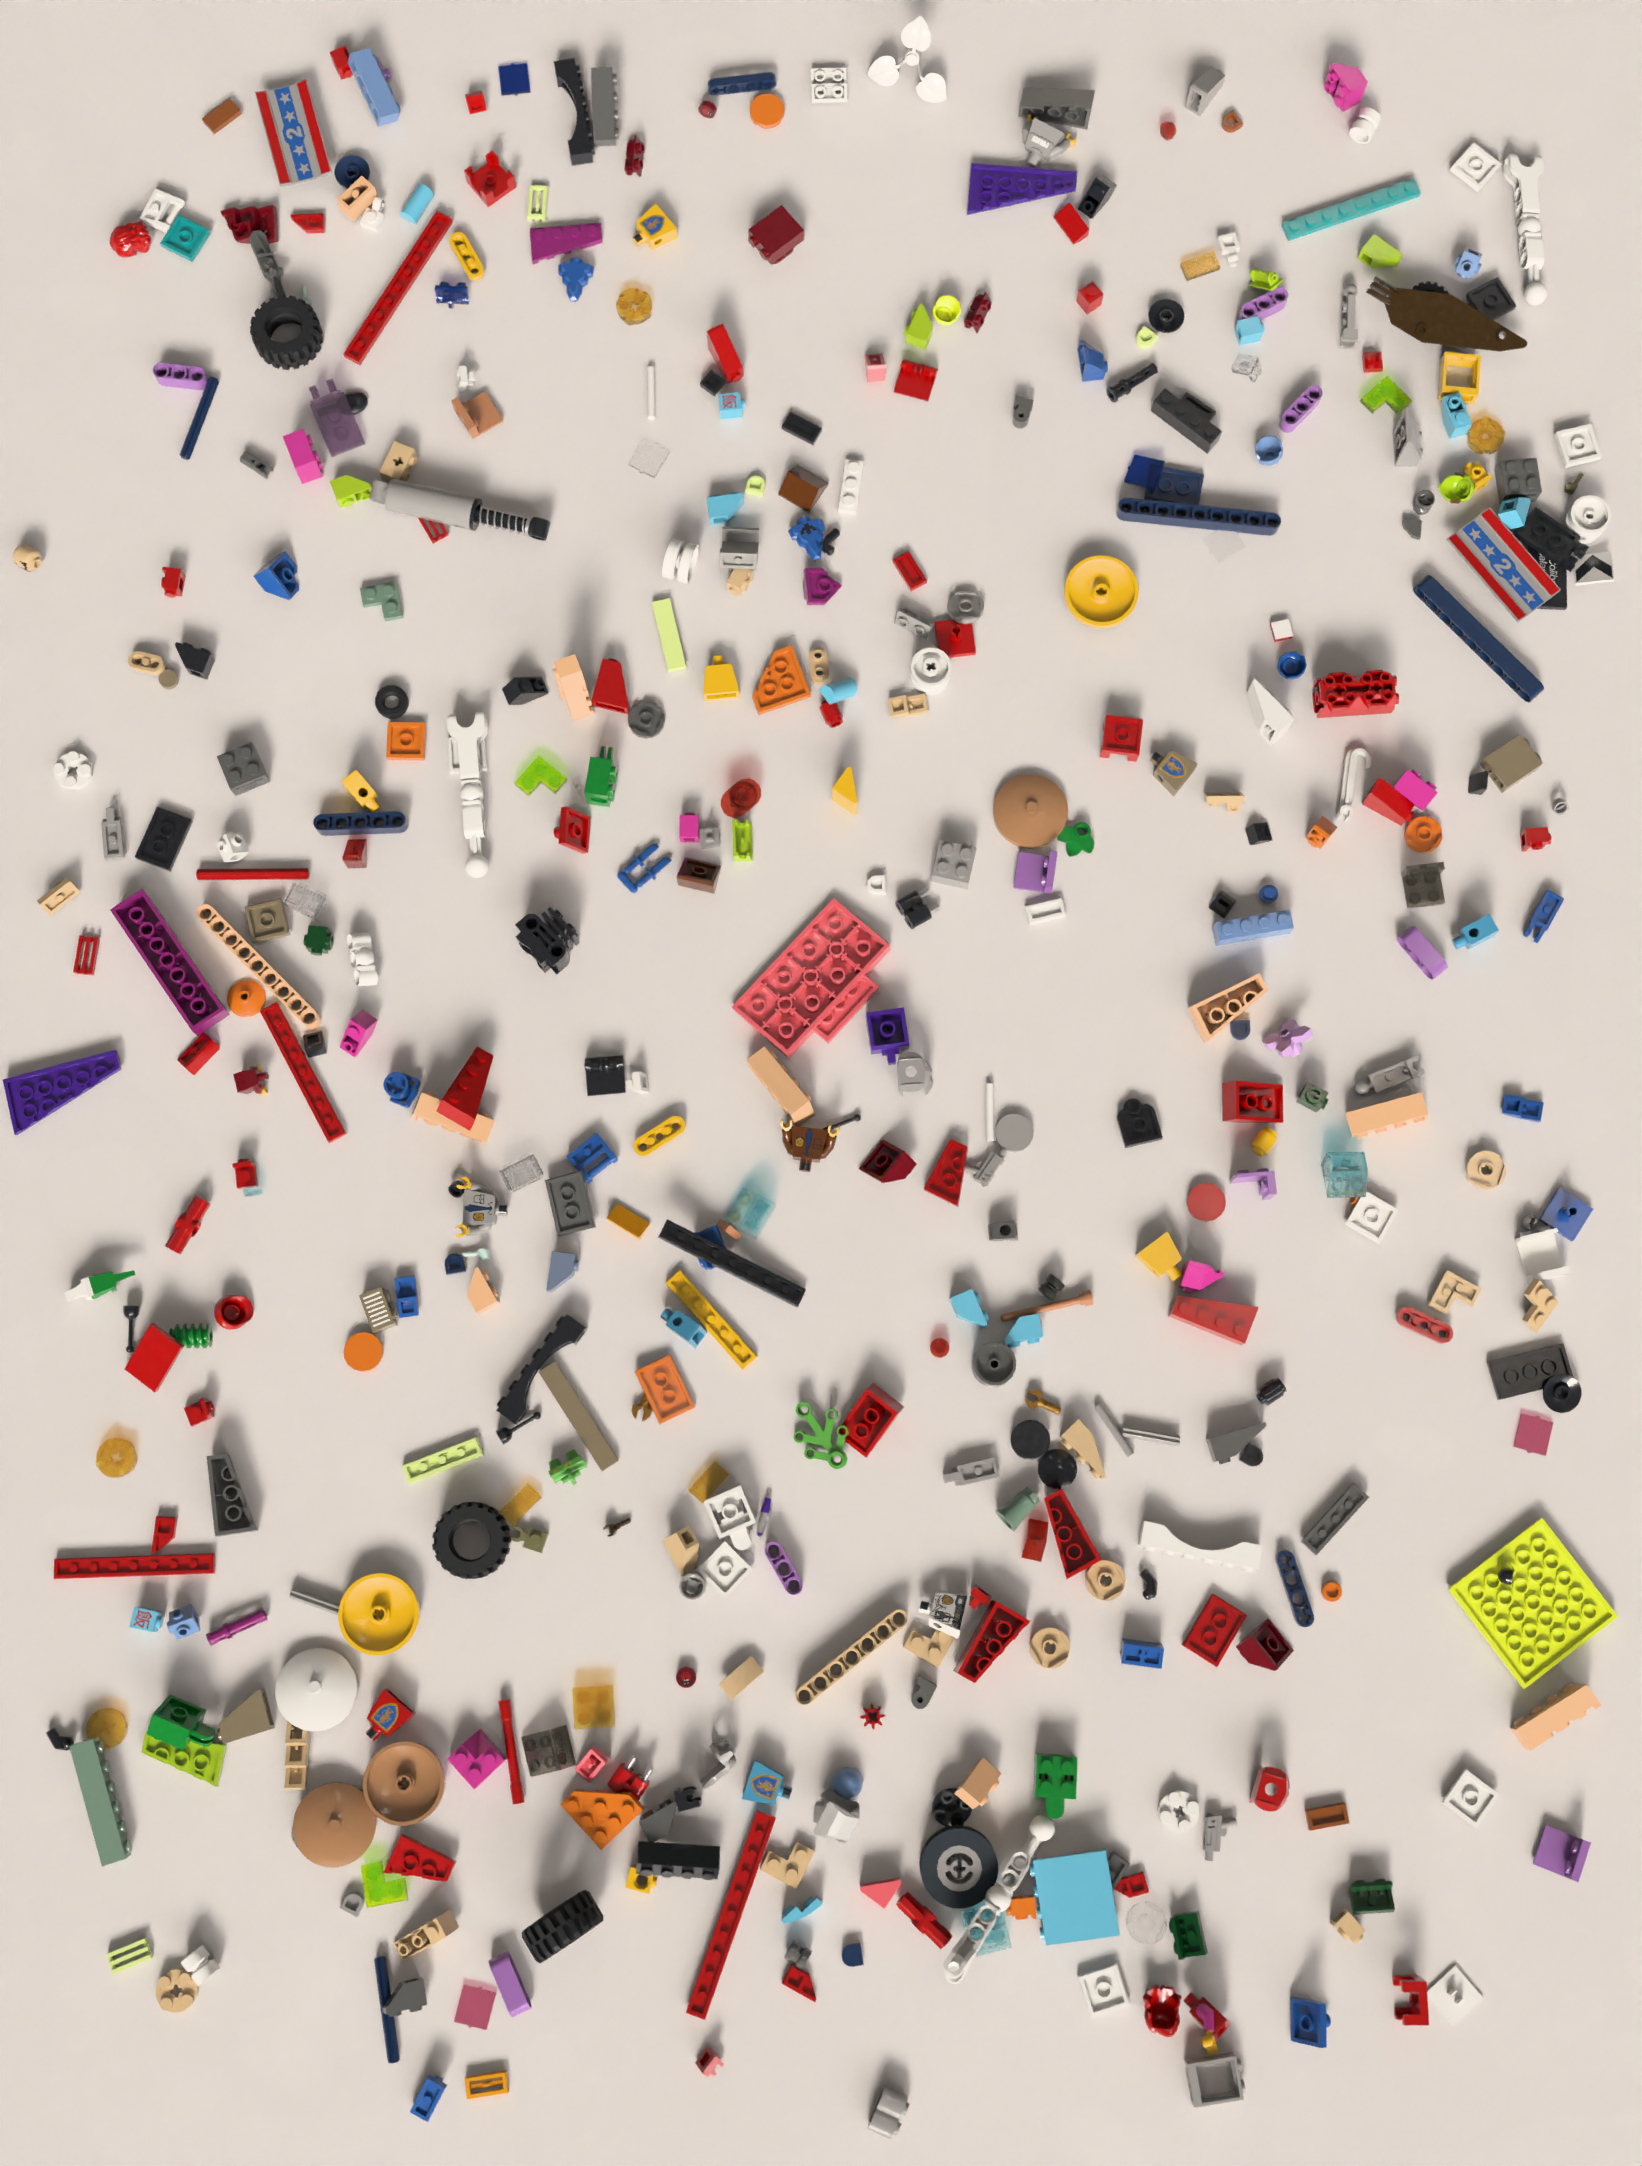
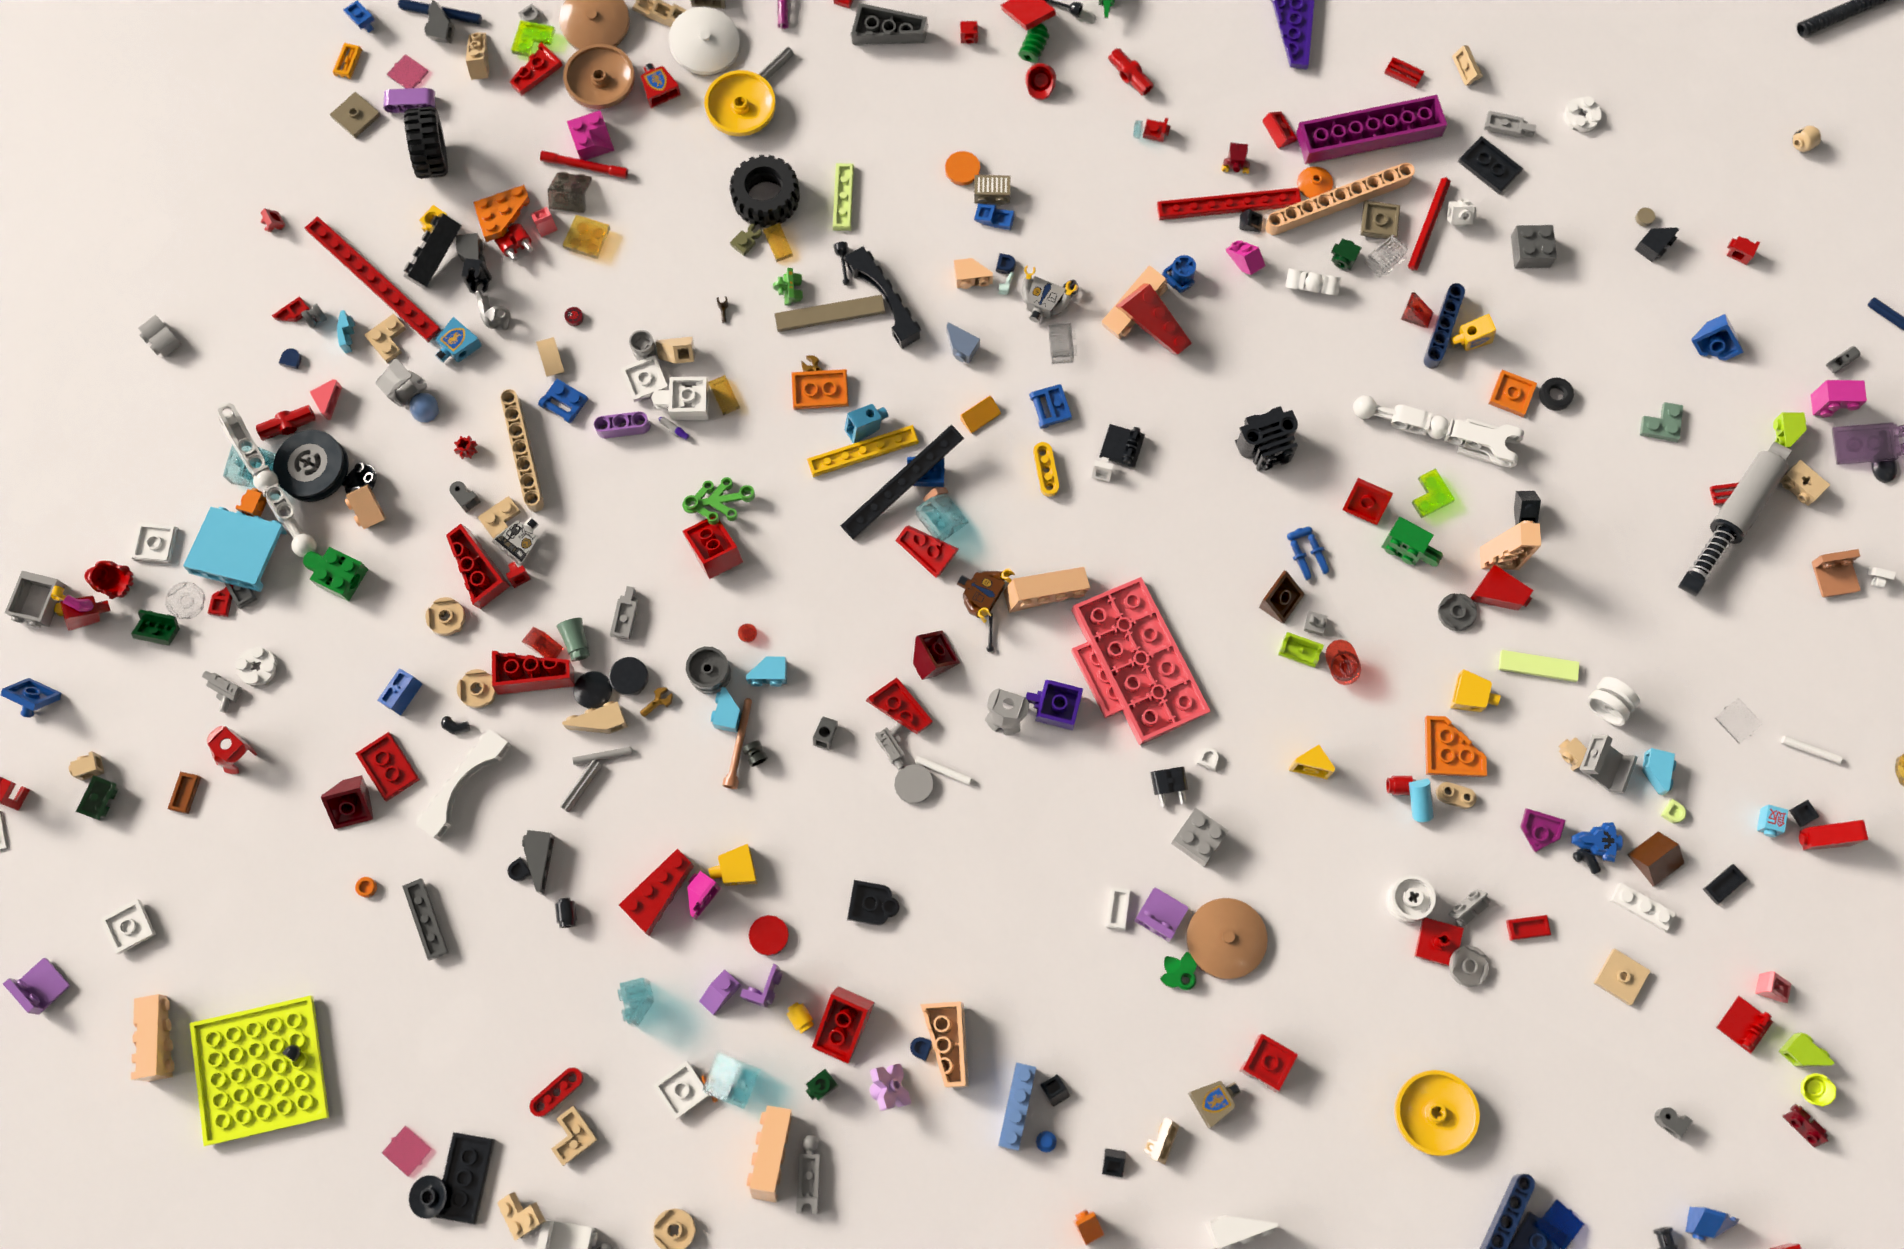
camera: 115 degrees right, 5 degrees down
tan plate [128,651,165,675] -> none
dark grey tile [545,1171,596,1237] -> none
dark pink brick [679,813,699,842] -> none
tan slope [888,693,929,717] -> none
dark blue beam [1275,1550,1314,1627] -> none
none -> dark tan plate [329,92,381,138]
none -> blue plate [538,379,588,424]
none -> clear light blue slope [618,977,654,1027]
none -> medium lavender slope [699,969,742,1015]
none -> red wing [895,525,959,578]
none -> tan plate [1594,948,1650,1006]

